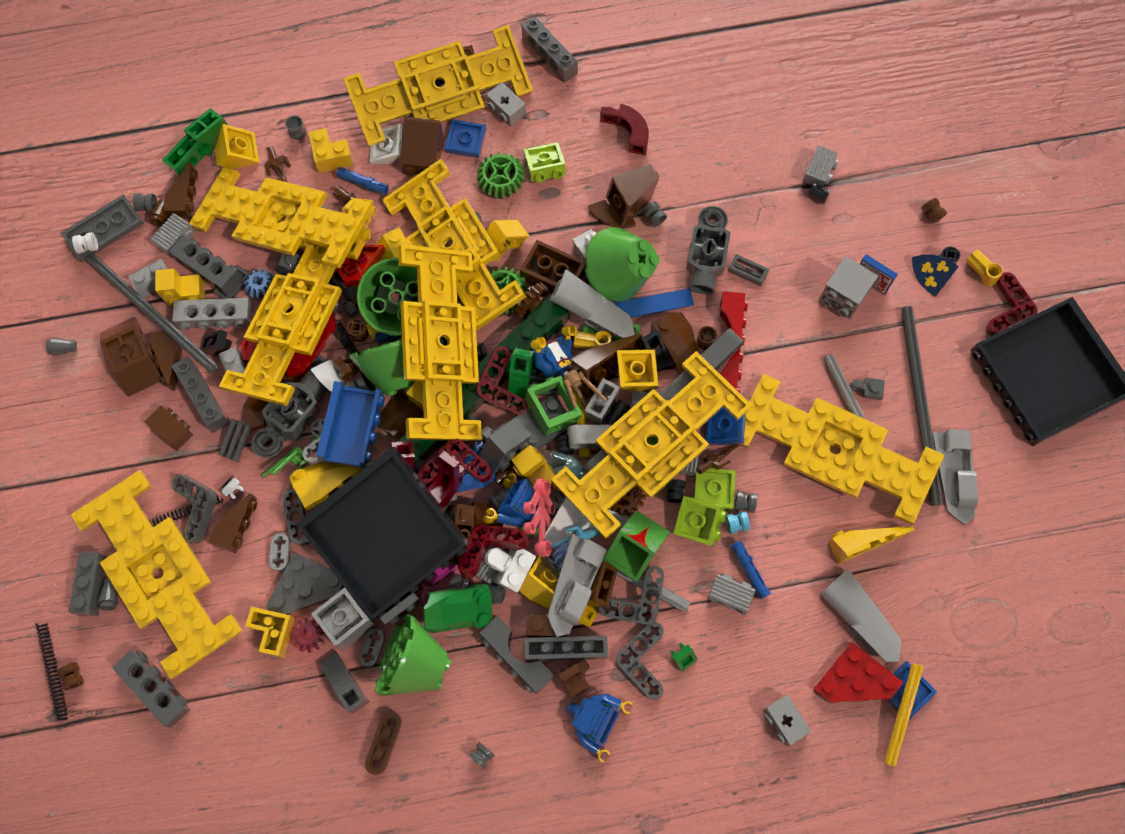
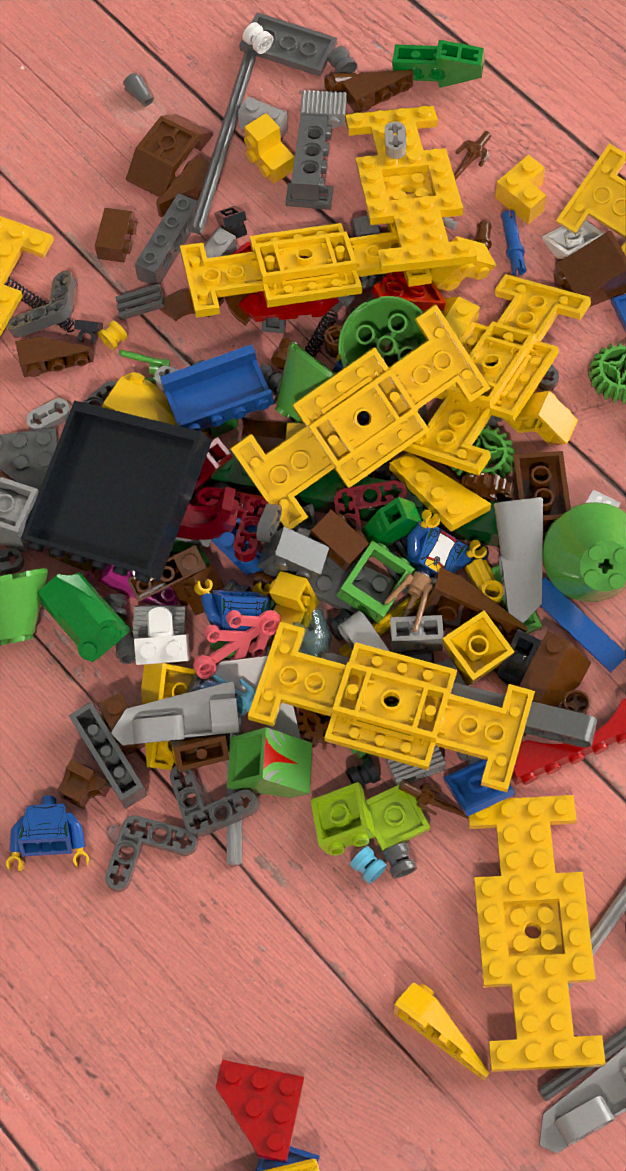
camera: 60 degrees right, 5 degrees down
light grey brick [172,298,253,330] -> none
yellow slope [215,124,259,169] -> none
medium blue gear [244,268,274,301] -> none
dark grey brick [252,371,328,458] -> none
dark grey wheel [285,115,307,140] -> none
white sticker [311,359,345,392] -> none
dark grey plate [380,593,420,625] -> none
dark red beam [458,525,529,578] -> none
dark grey arch [480,616,554,694] -> none
green tile [670,643,697,672] -> none
light grey brick [707,573,755,615] -> none
blue pin [730,540,771,599] -> none
light grey brick [764,695,811,746] -> none
light grey panel [820,569,901,662] -> none
none -> yellow wheel [98,320,128,351]
none -> dark grey beam [257,503,282,543]
none -> reddish brown brick [308,510,369,572]
none -> light grey beam [385,122,406,159]
none -> yellow wing [389,453,491,532]

